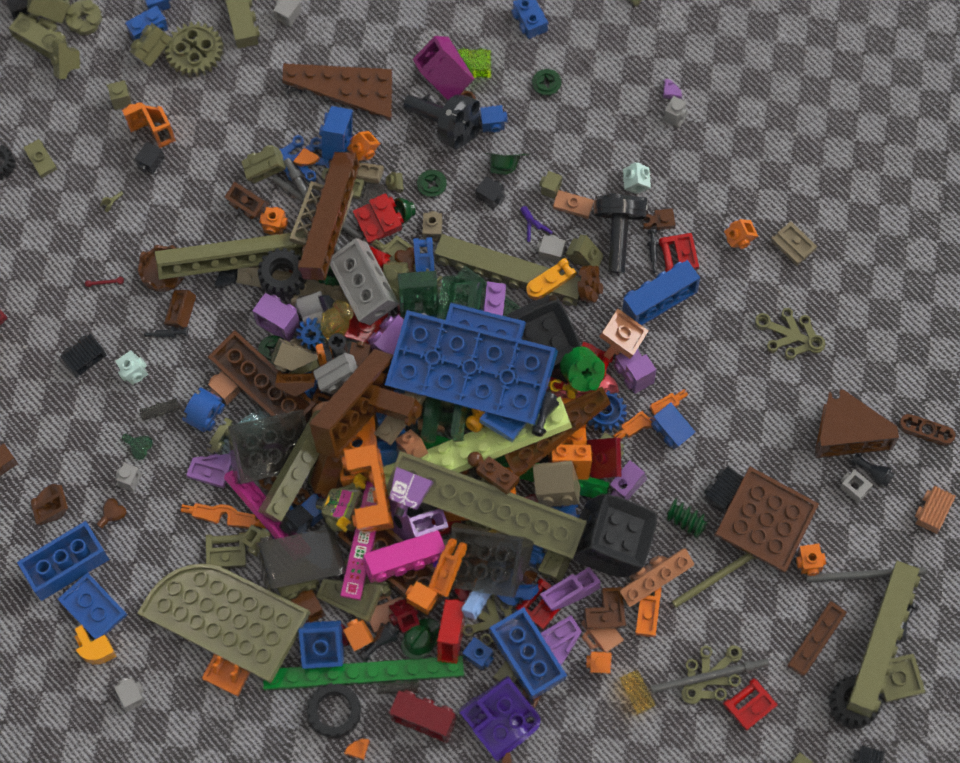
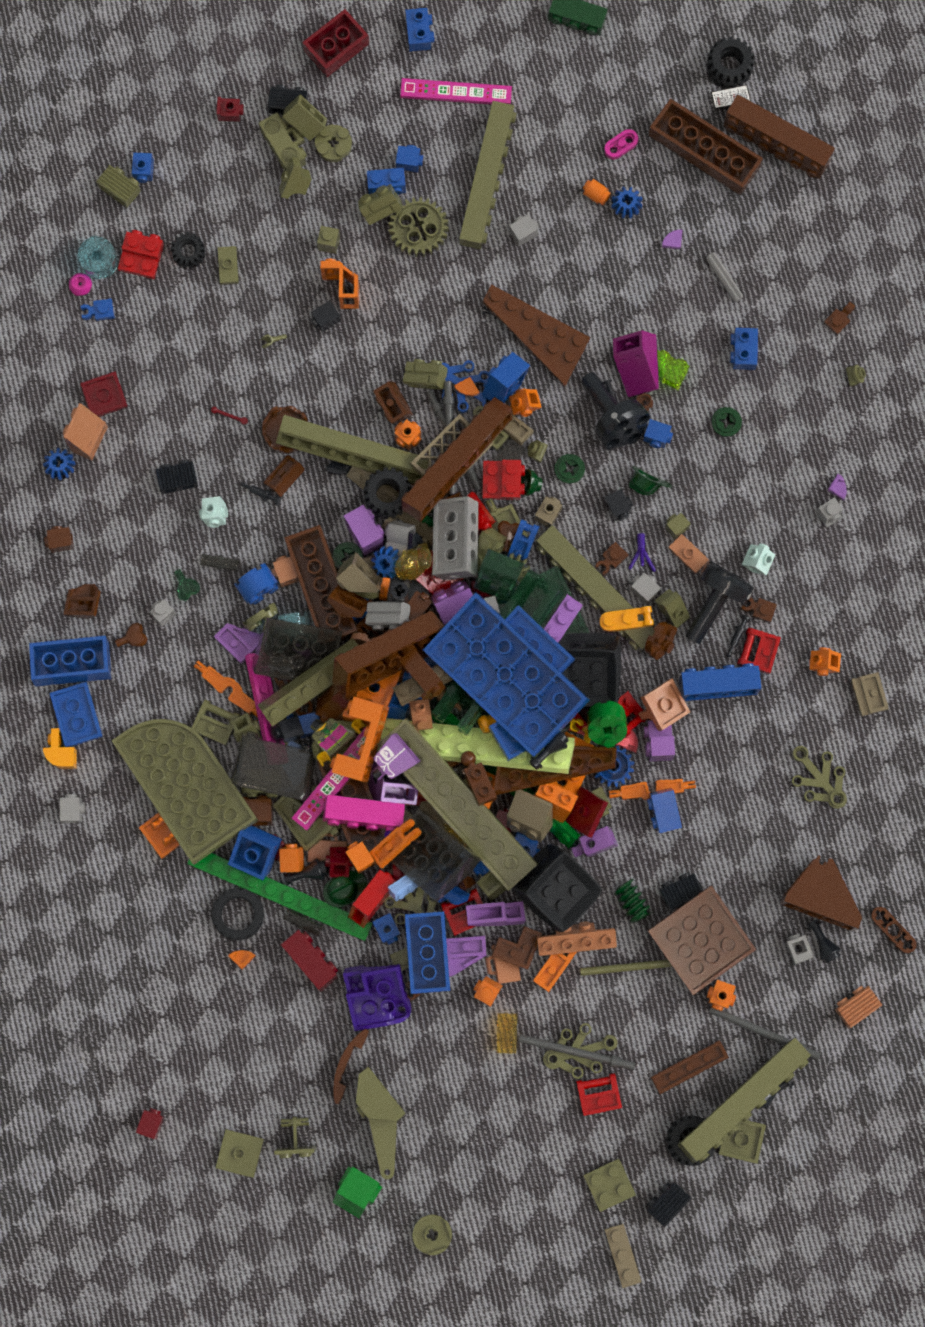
camera: 25 degrees right, 10 degrees up
none -> reddish brown plate [595,542,629,576]

